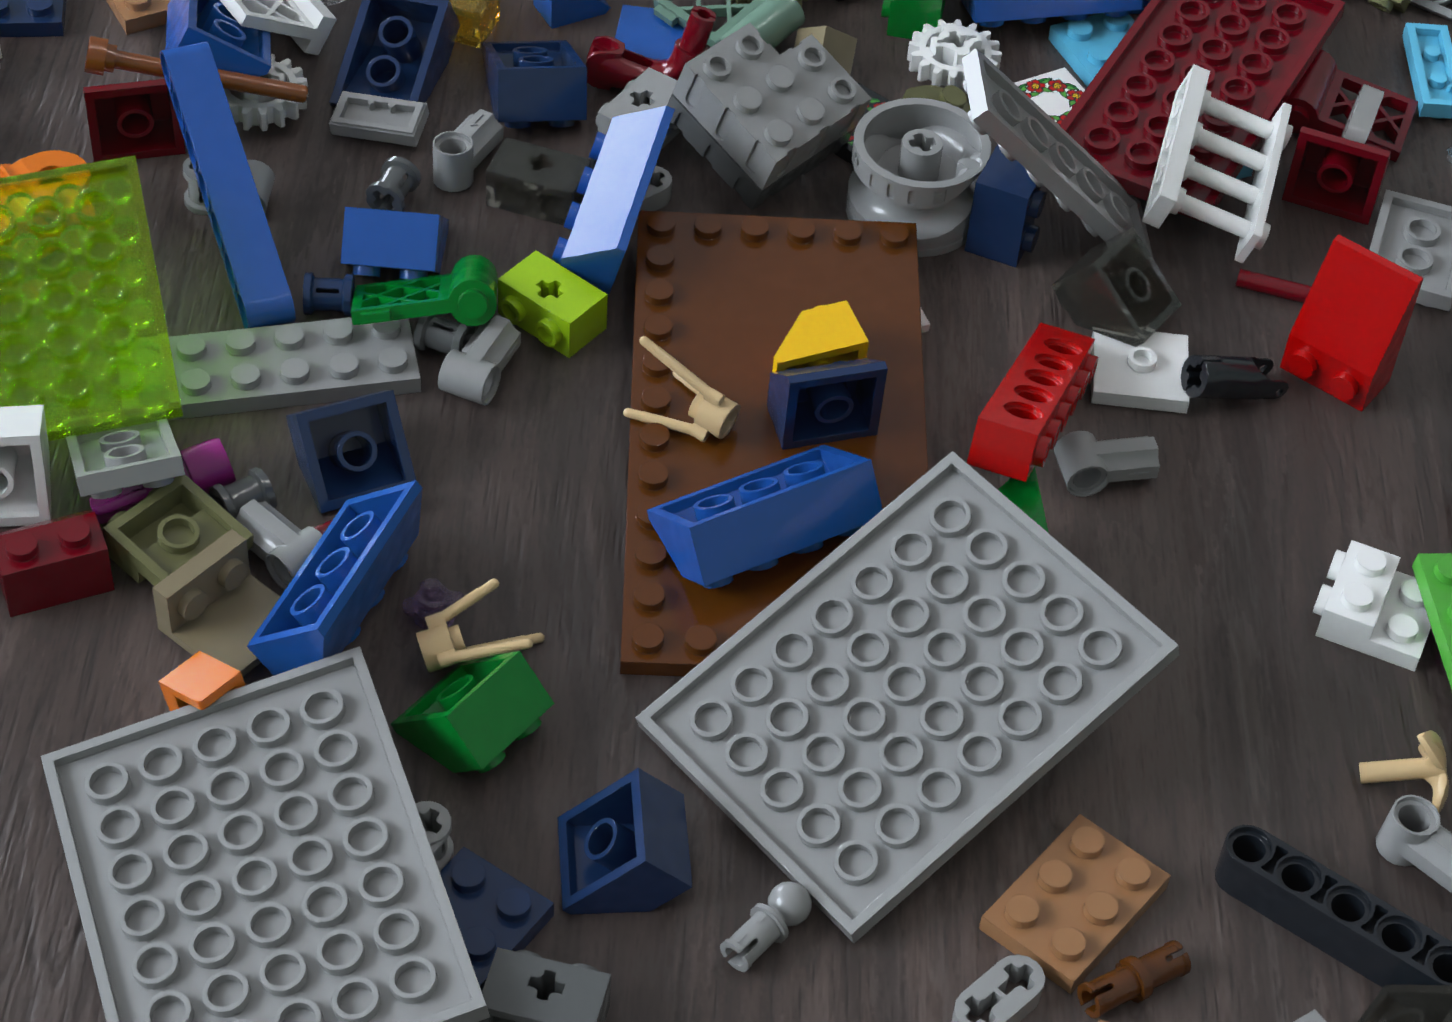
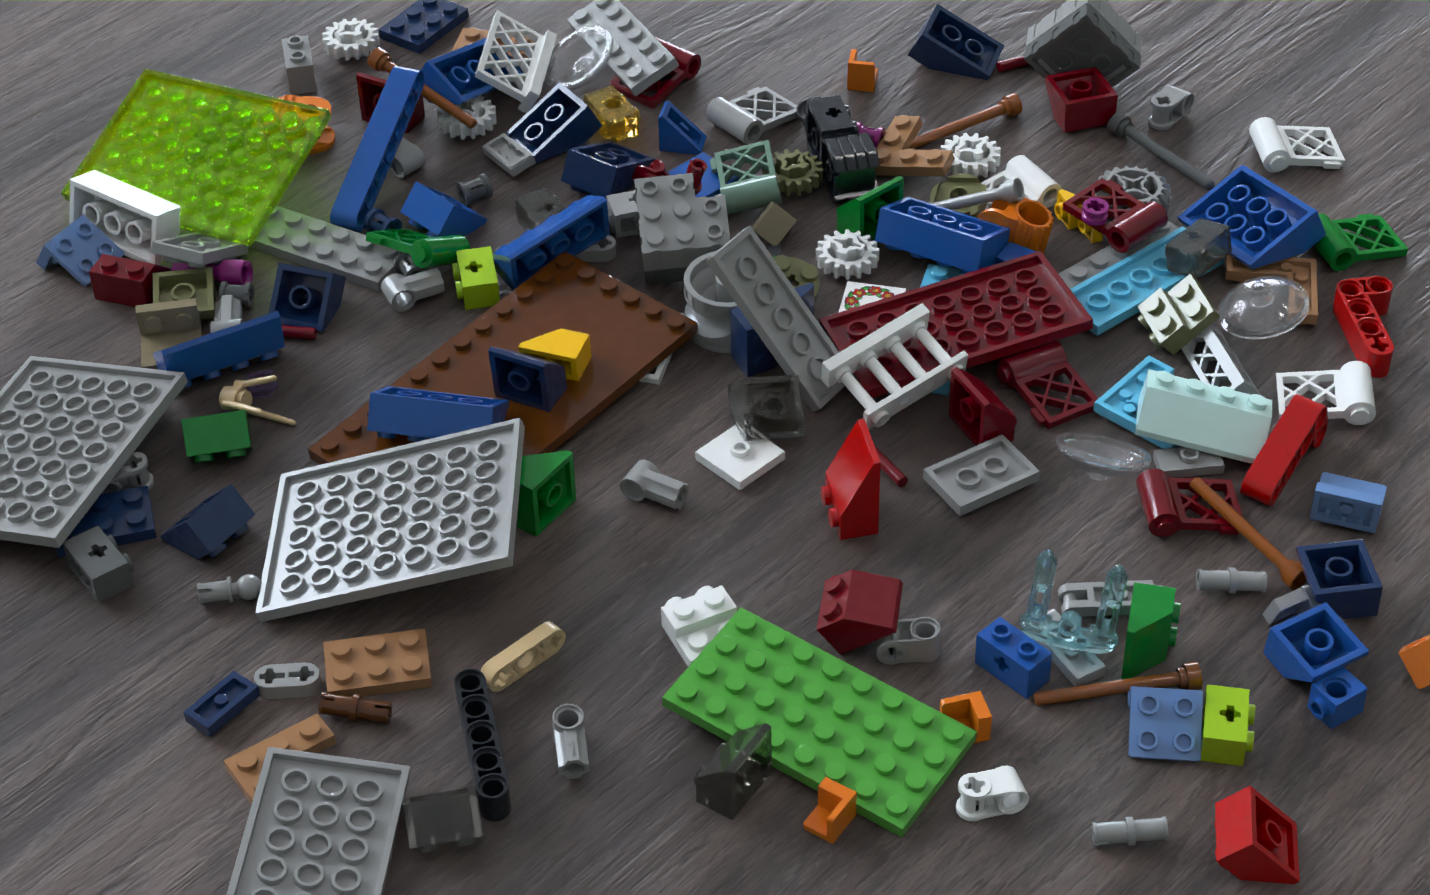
camera: 45 degrees right, 5 degrees down
orange panel [158,651,245,711] -> none
light grey piece [433,109,504,192] -> none
tan plant [623,336,740,442] -> none
red brick [966,322,1099,482] -> none
black piece [1181,355,1289,400] -> none
light grey beam [1341,84,1384,144] -> none
tan plant [1359,730,1449,813] -> none
none -> tan beam [480,621,566,693]

